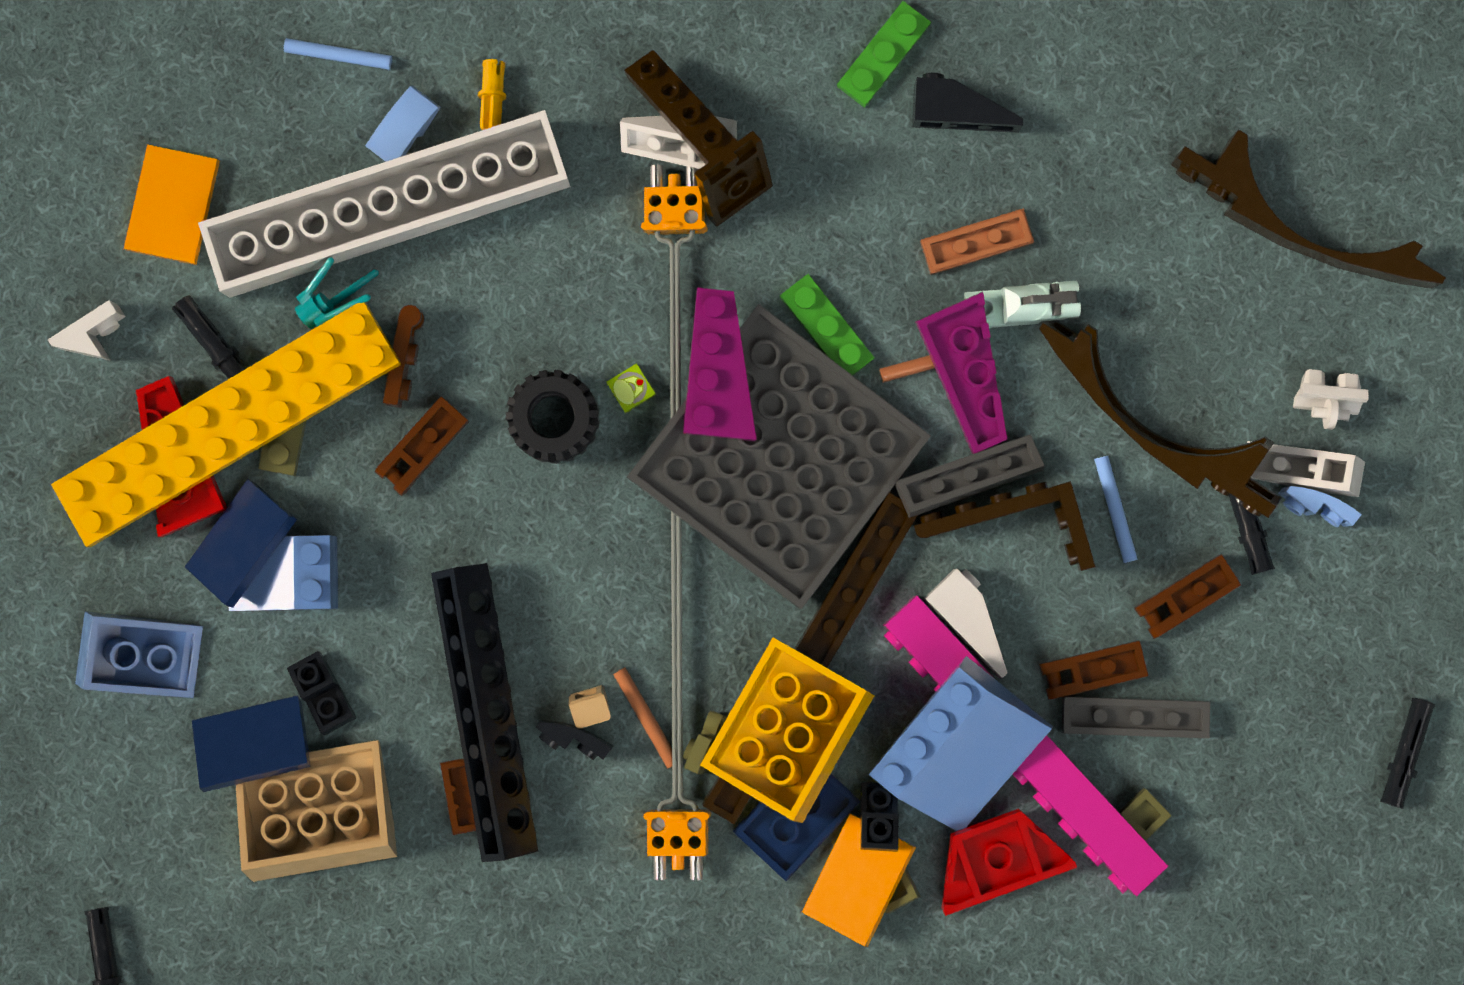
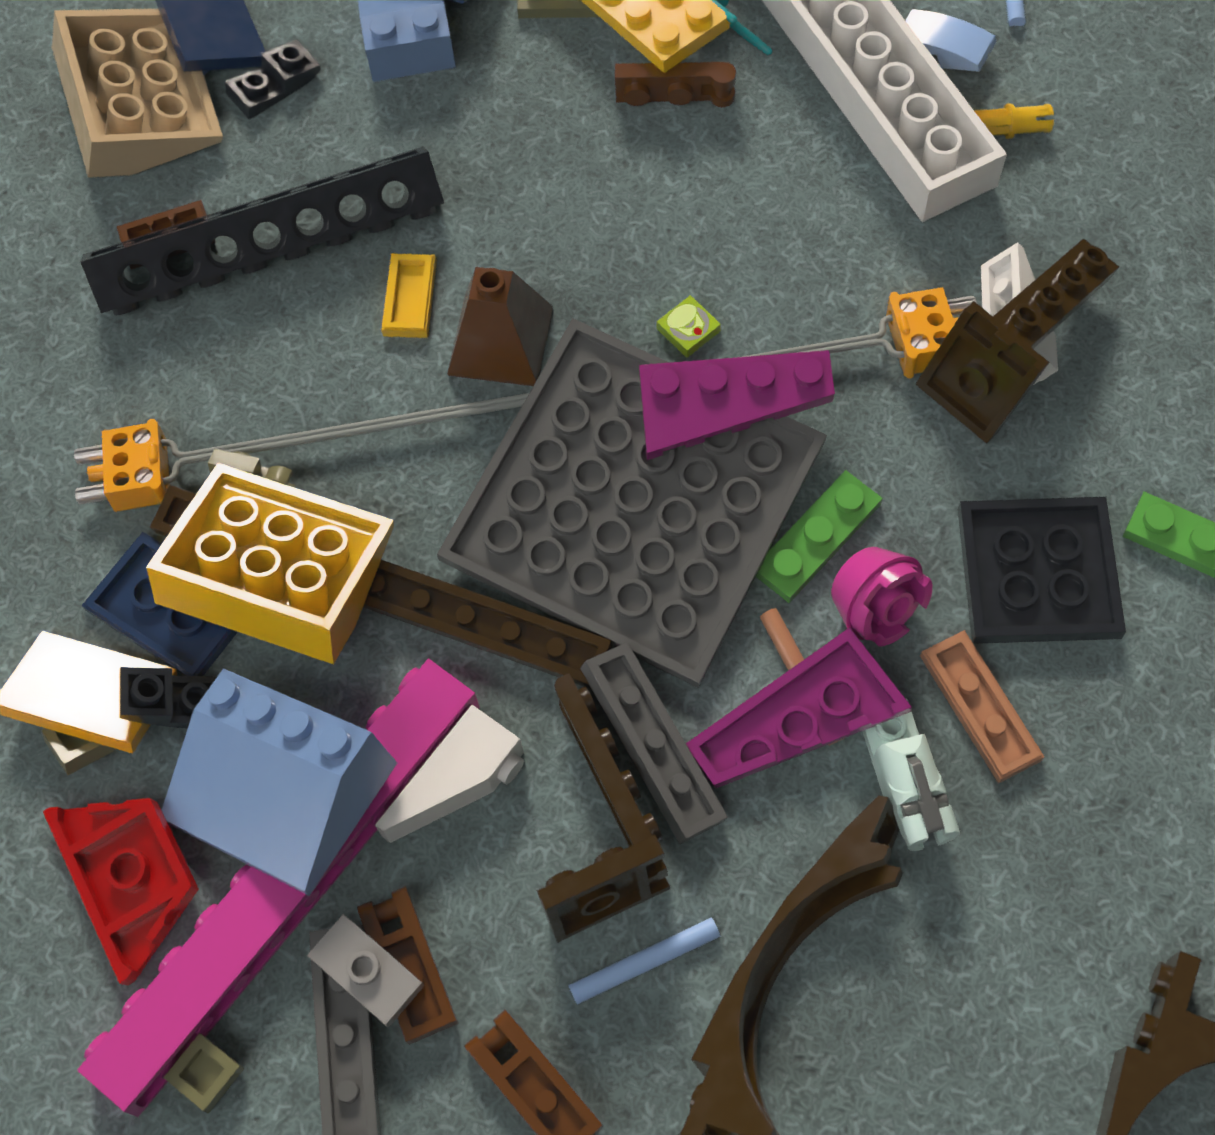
camera: 85 degrees right, 20 degrees down
reddish brown plate [375,396,470,496] -> none
black tyre [506,370,600,464] -> none
black slope [536,720,614,760] -> none
tan slope [569,685,611,729] -> none
nougat bar [613,667,672,769] -> none
black slope [912,73,1023,133] -> none
none -> light grey plate [307,914,425,1028]
none -> yellow tile [381,253,437,338]
none -> reddish brown slope [447,267,553,386]
none -> dark pink cone [831,547,933,647]
none -> black plate [957,496,1126,644]

